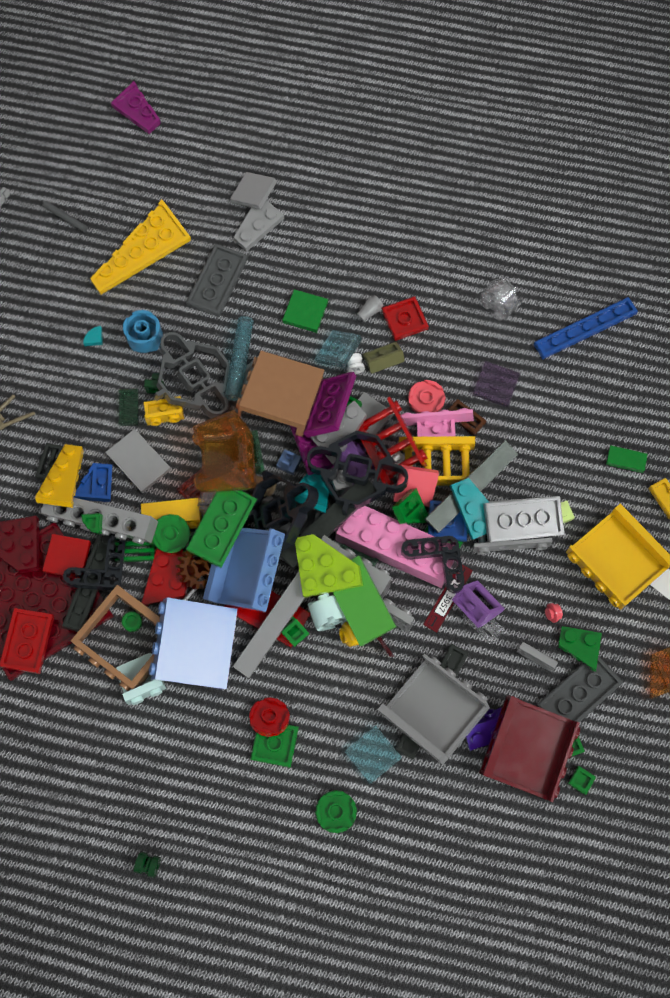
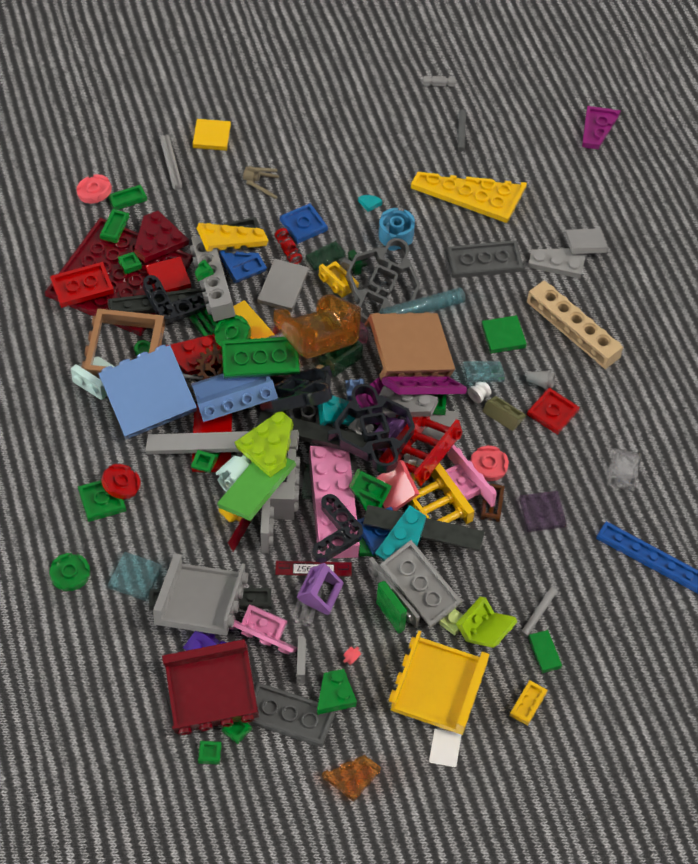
camera: 55 degrees right, 15 degrees down
none -> green tile [118,252,142,274]
none -> bright pink bracket [230,605,298,654]
none -> red piece [274,228,303,264]
none -> blue tile [280,203,328,244]
none -> green tile [376,581,407,634]
none -> lime bracket [456,596,517,648]
none -> light grey bar [520,587,557,637]
none -> tan brick [527,280,623,369]

